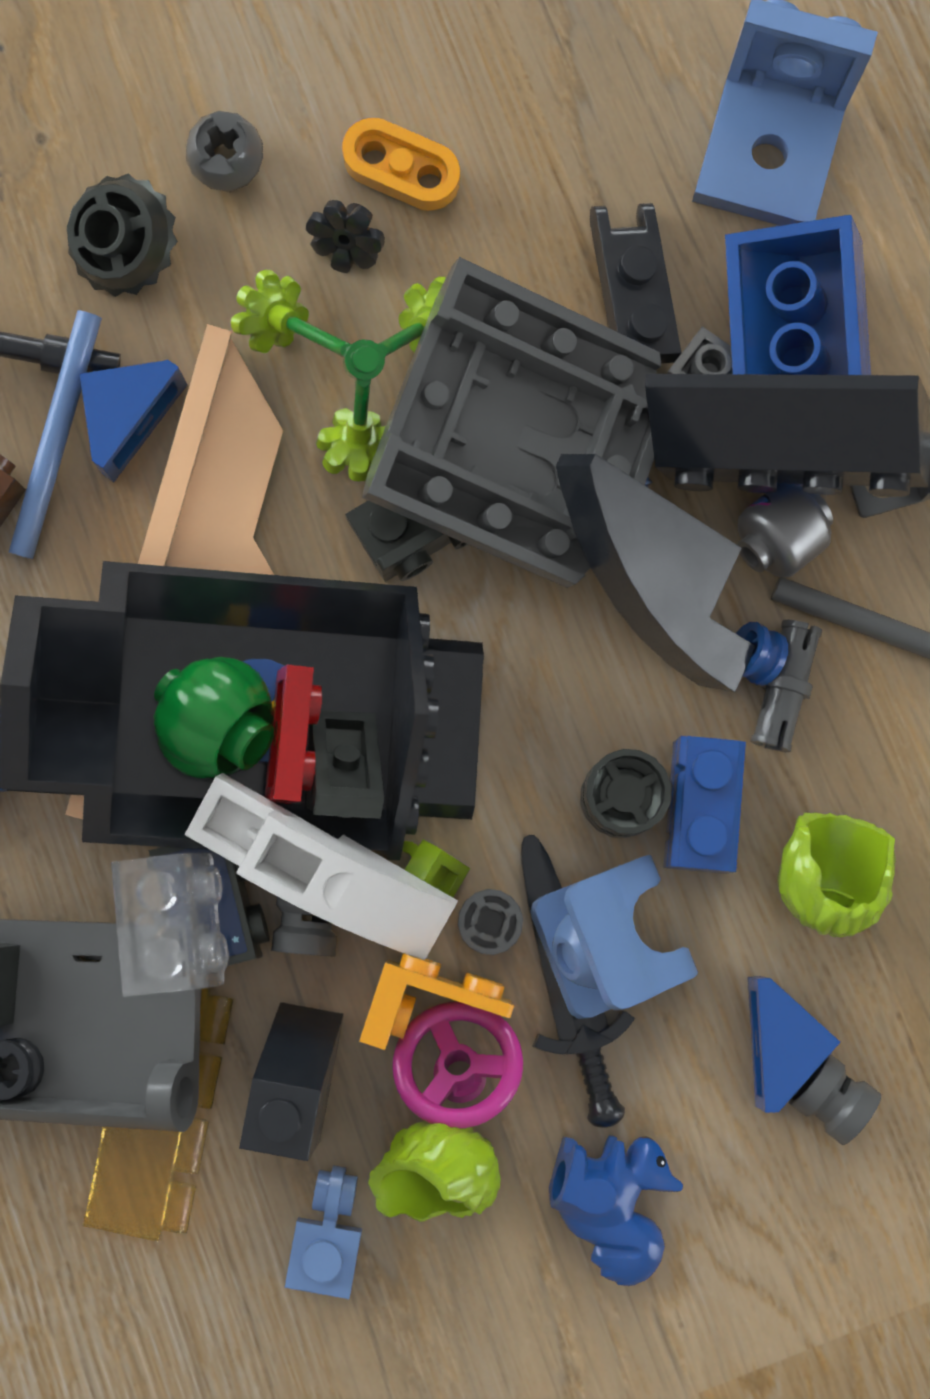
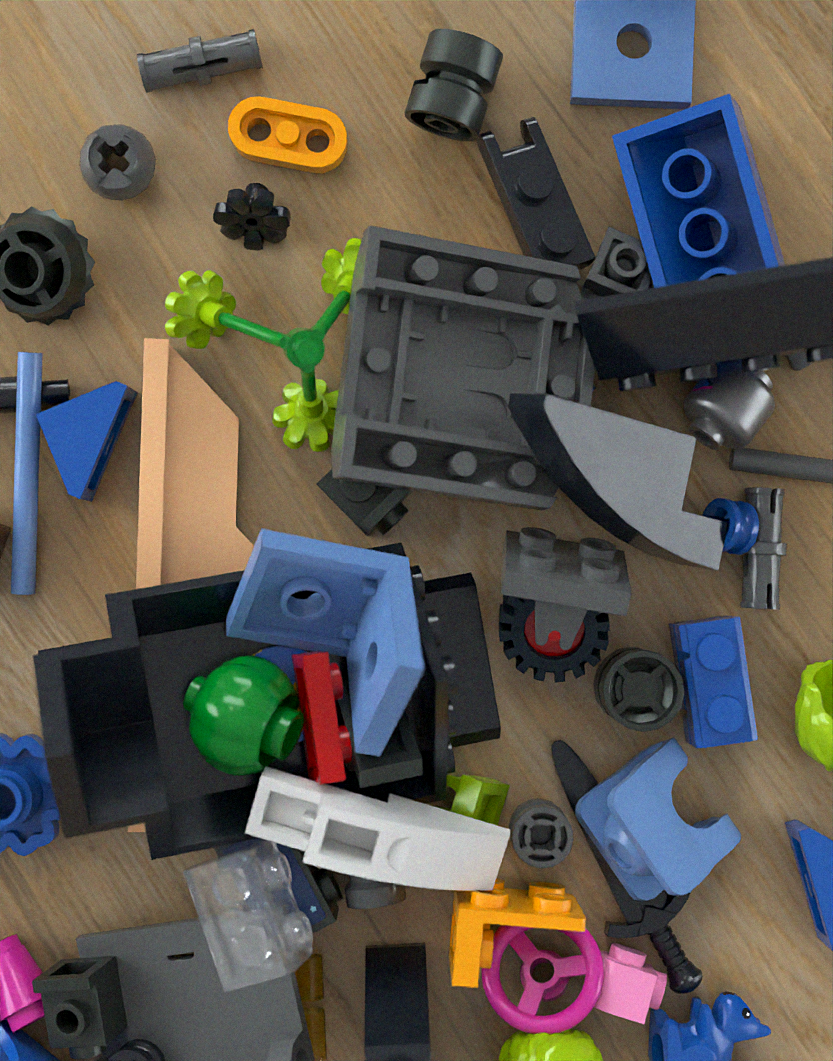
camera: 15 degrees left, 5 degrees up
none -> dark grey pin [137,29,263,93]
none -> medium blue bracket [226,529,424,756]
none -> pearl dark grey wheel [405,29,503,141]
none -> dark grey plate [499,527,632,683]
none -> bright pink plate [594,943,667,1024]

